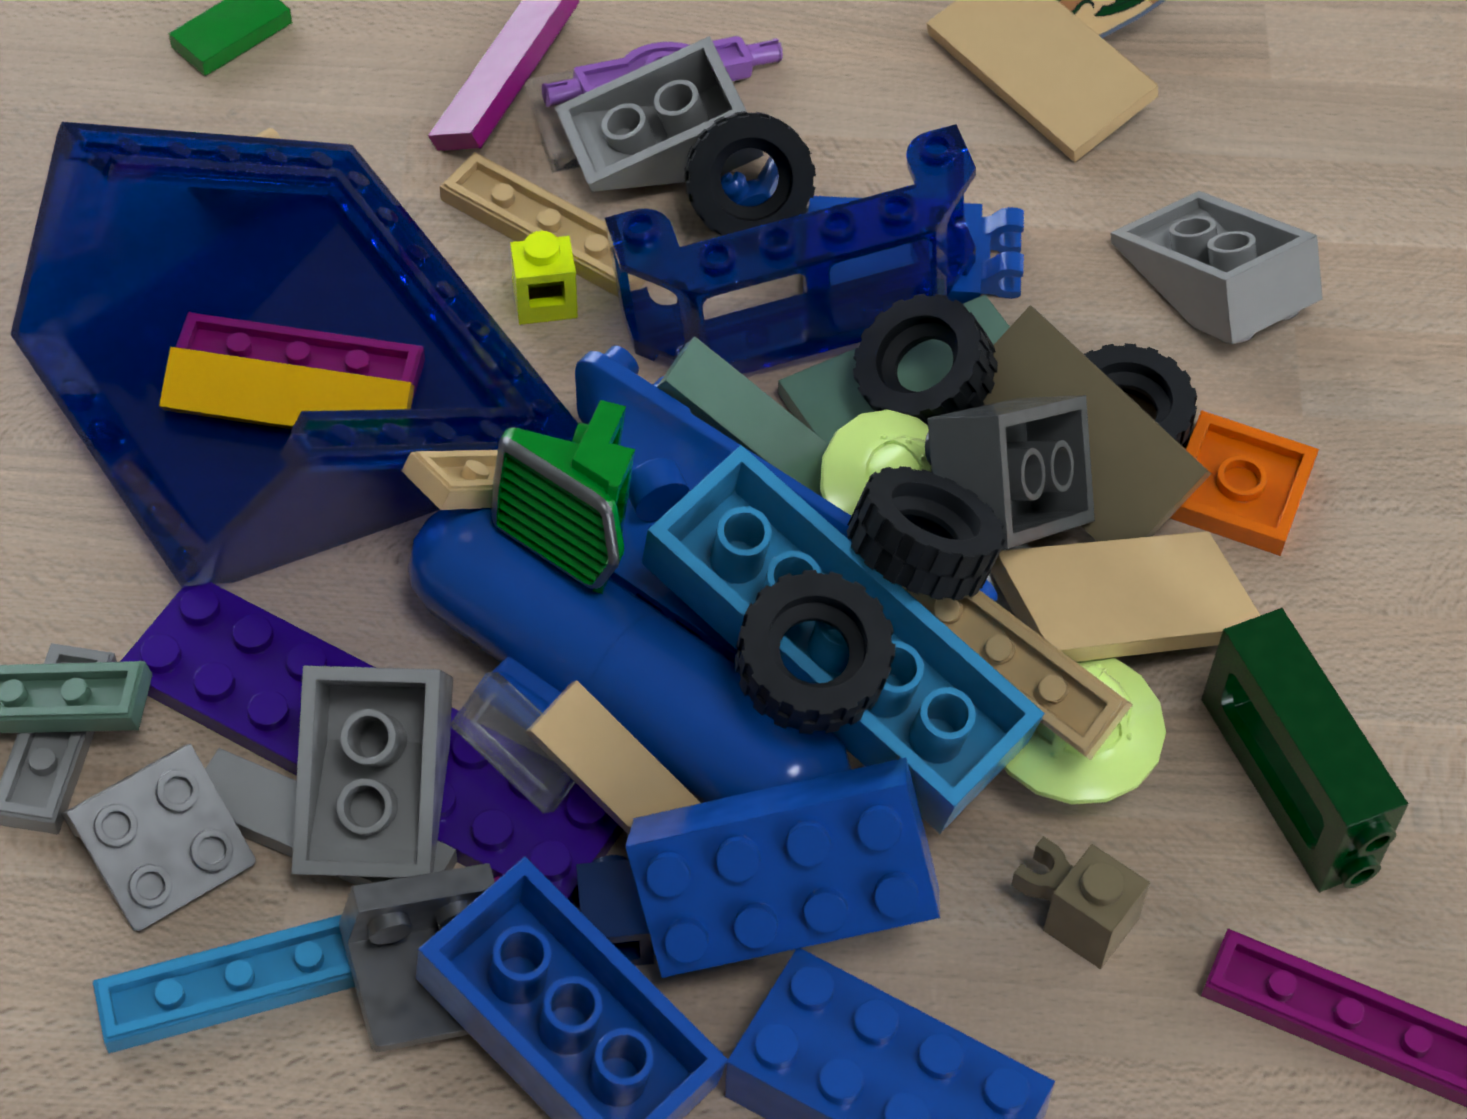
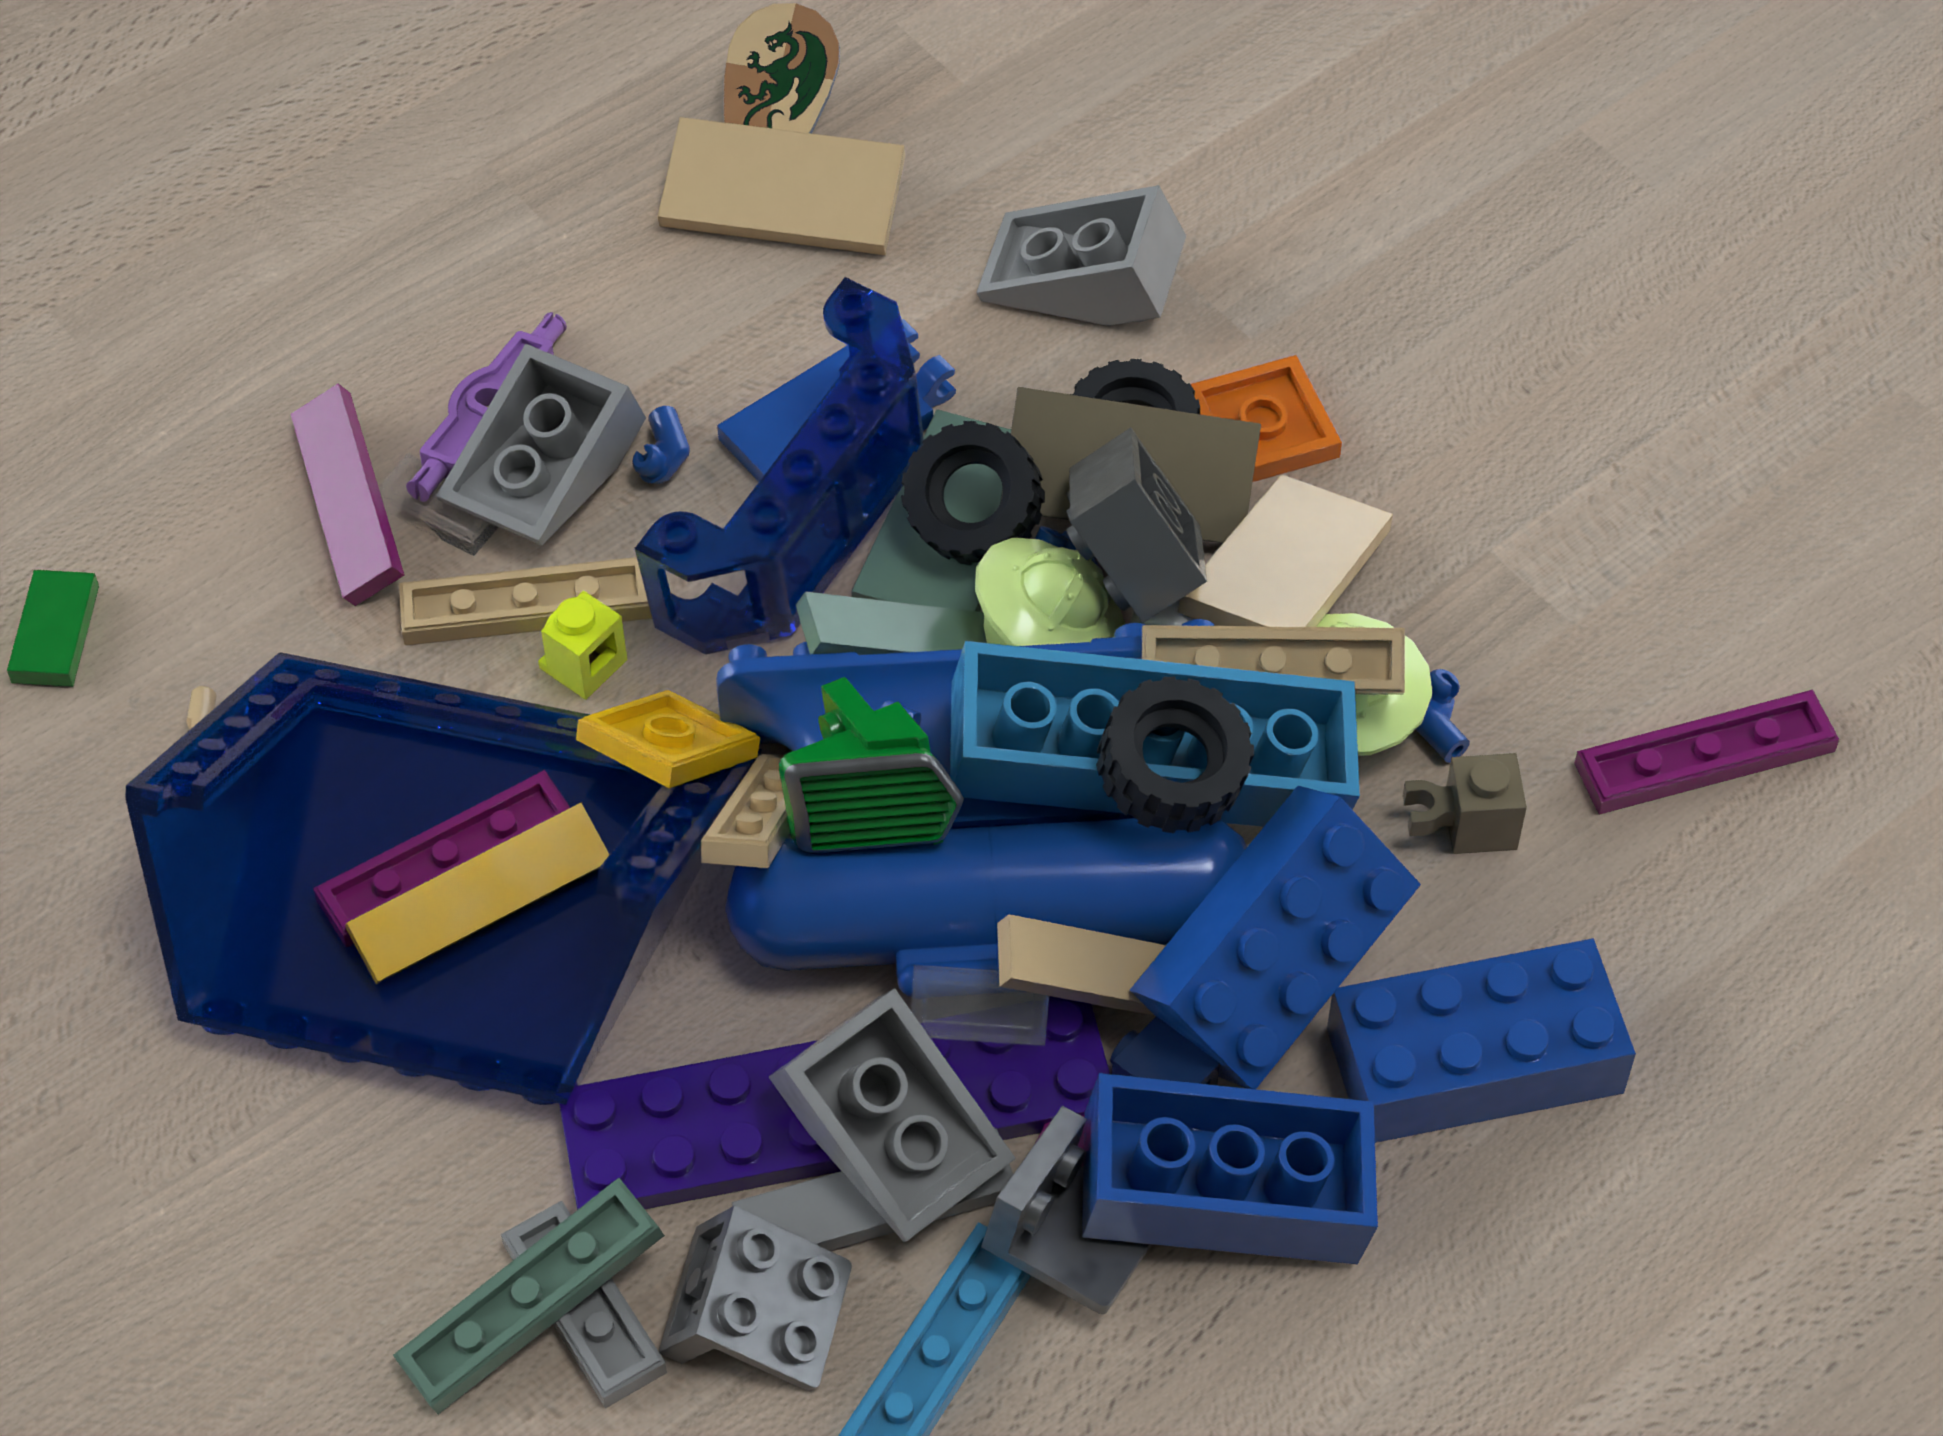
camera: 40 degrees left, 0 degrees up
black tyre [684,111,816,244] -> none
black tyre [847,466,1006,600] -> none
dark green piece [1201,608,1409,893] -> none
none -> yellow tile [576,690,760,788]
none -> blue arm [1416,669,1470,763]

